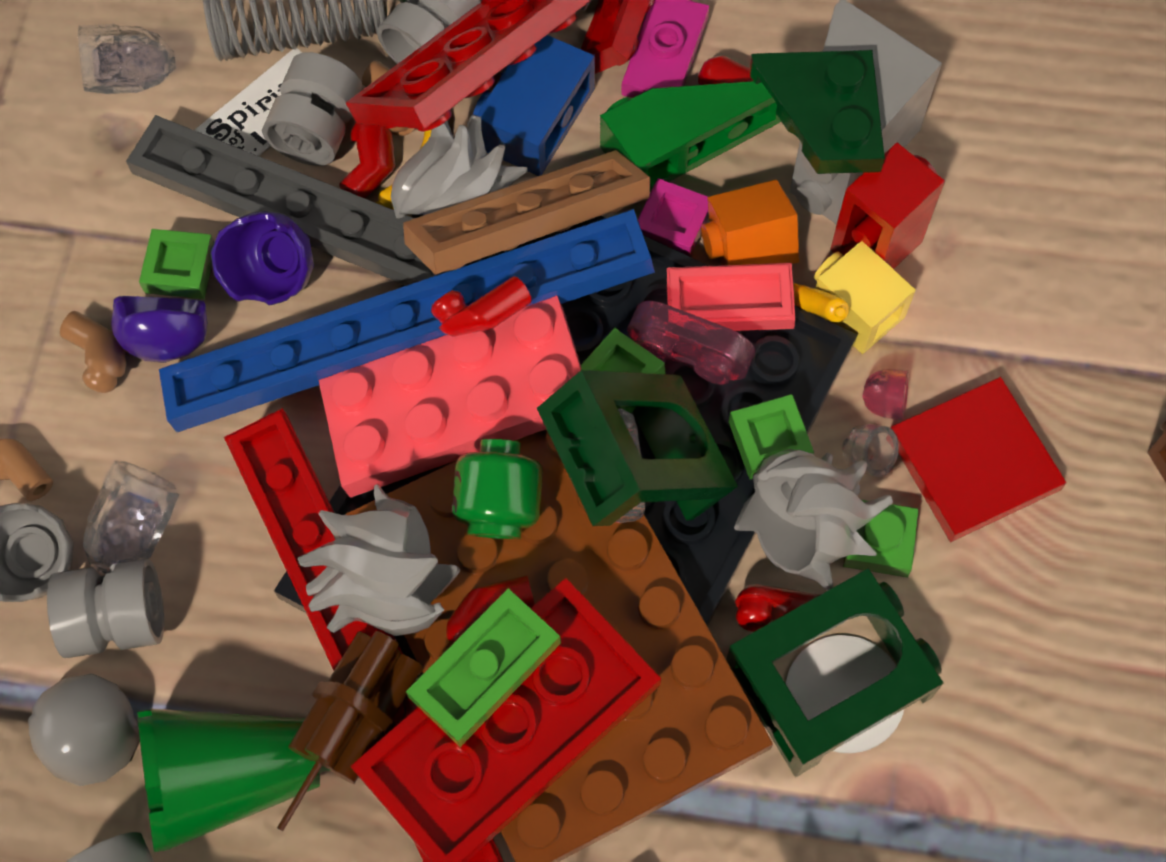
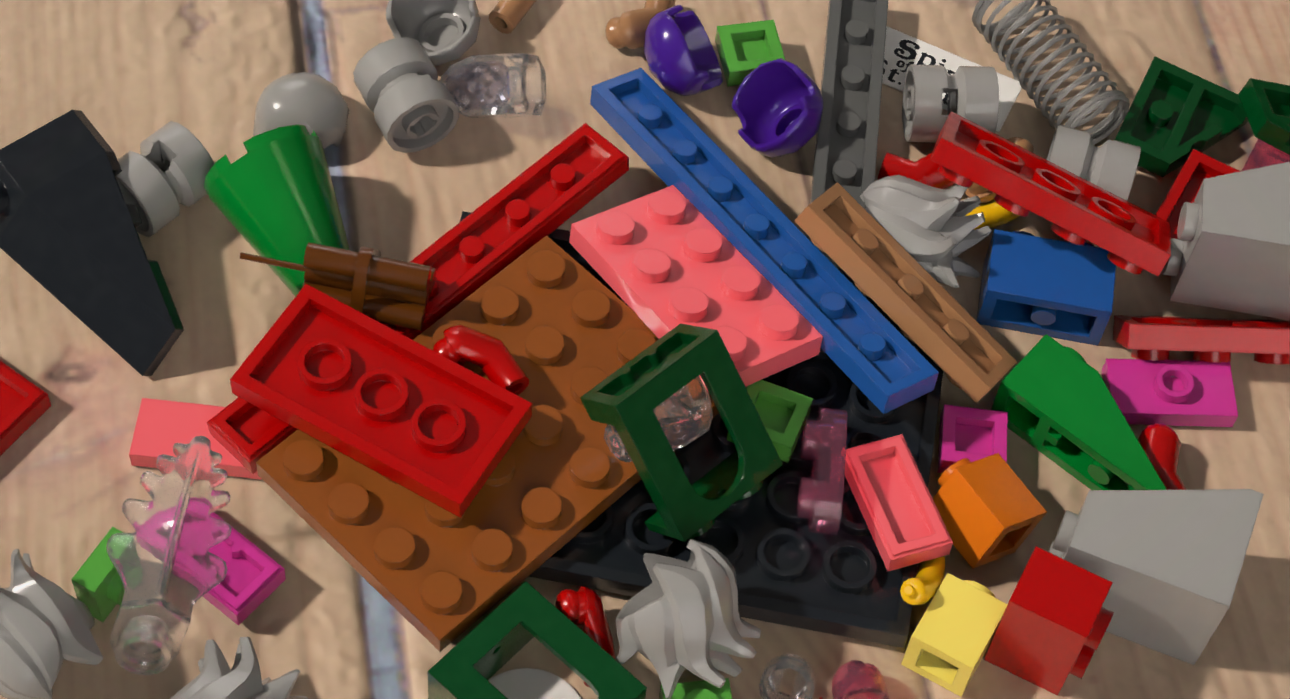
camera: 65 degrees right, 10 degrees down
light grey hair [298,484,460,636] -> none
bright green plate [406,588,561,747] -> none
red arm [431,276,532,337] -> none
green head [452,439,543,539] -> none
bright green plate [729,394,814,479] -> none
dark green wing [750,50,885,174] -> none

